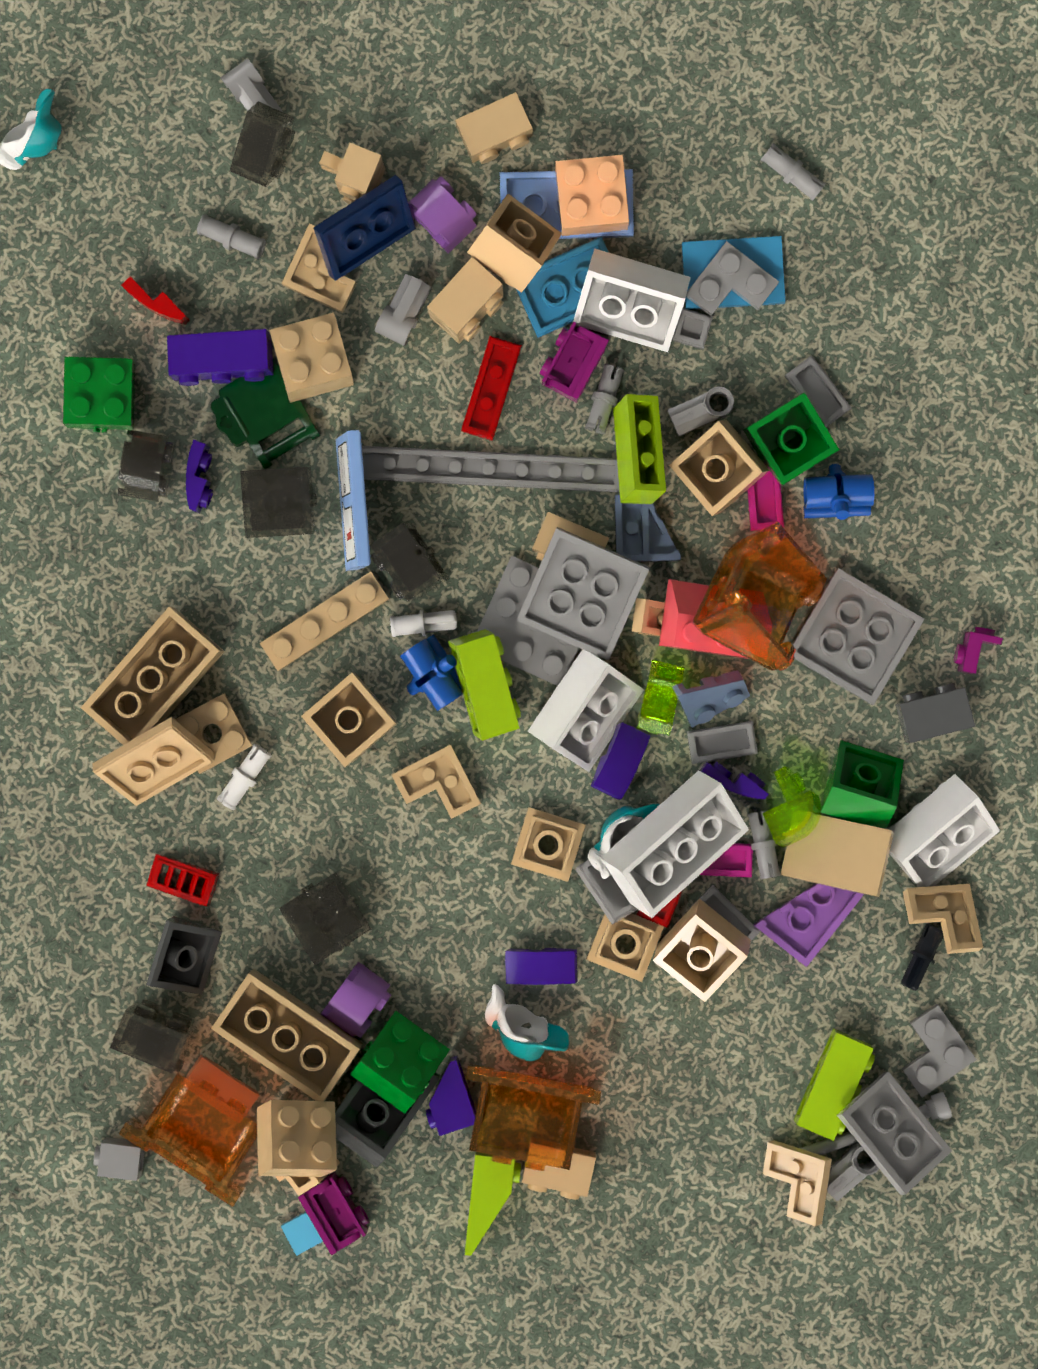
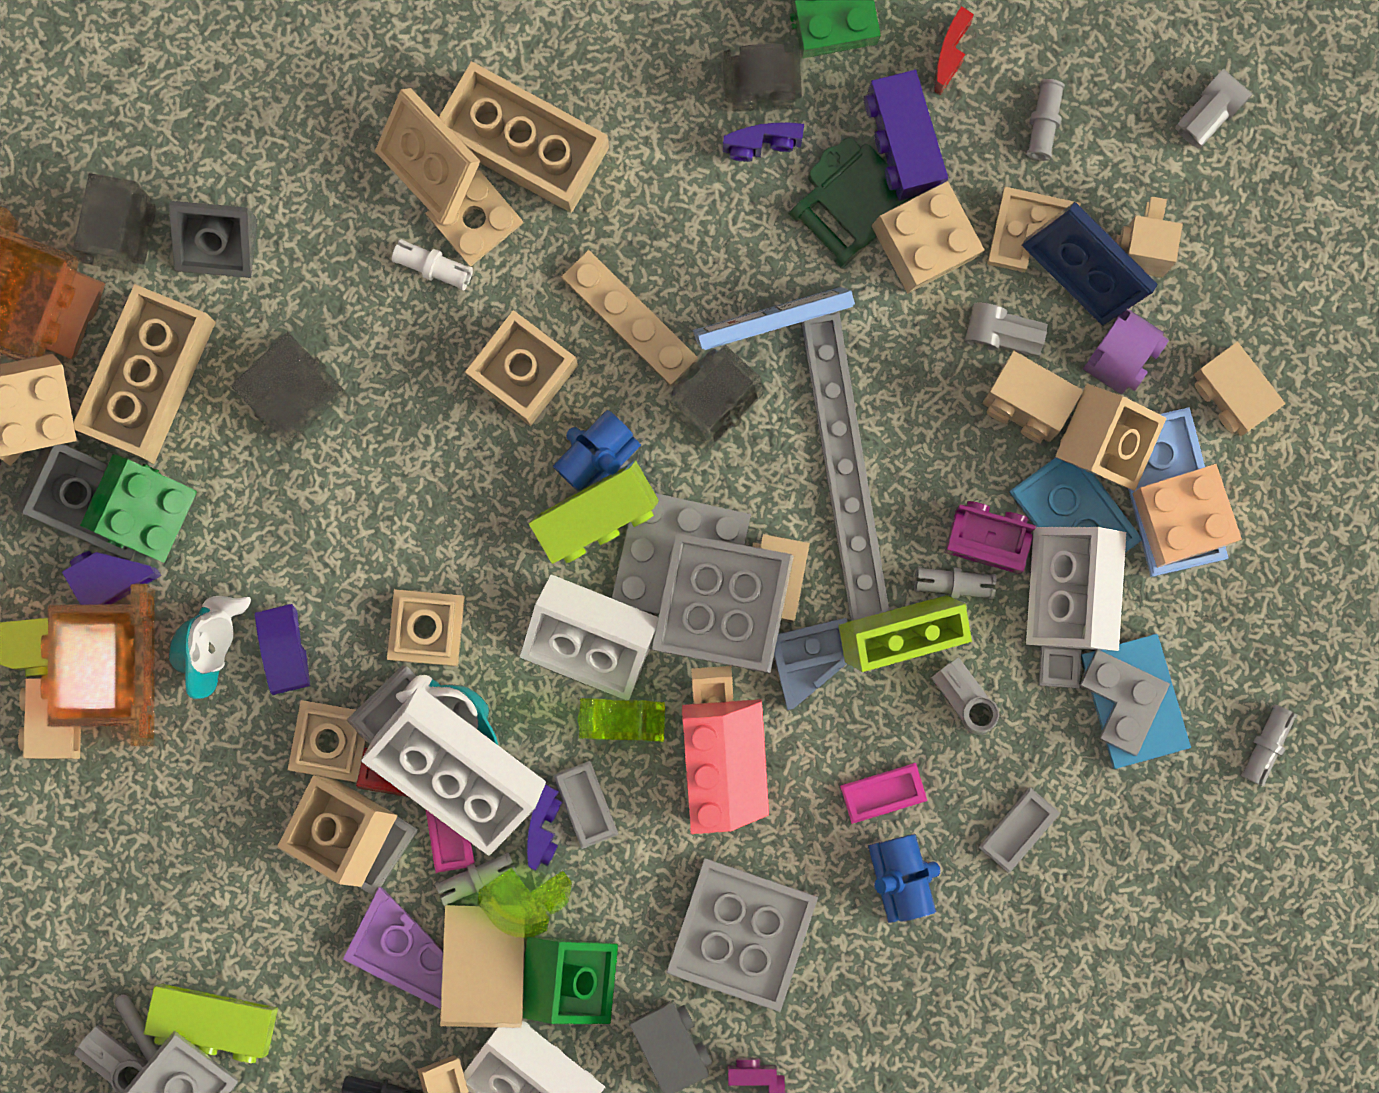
camera: 80 degrees right, 5 degrees down
red slope [146,854,220,907] -> none
clear smoke brick [230,101,295,187] -> none
clear smoke brick [240,467,317,538] -> none
medium lavender cylinder [321,962,391,1038] -> none
white axle [390,610,457,637] -> none
tan plate [392,745,481,819] -> none
red tile [461,336,522,441] -> none
dark purple slope [591,722,650,800] -> none
tan brick [669,420,770,516] -> none
sand blue wing [673,670,750,728] -> none
clear orange windscreen [693,522,827,671] -> none
green slope [743,392,839,486] -> none
tan plate [763,1140,832,1226] -> none

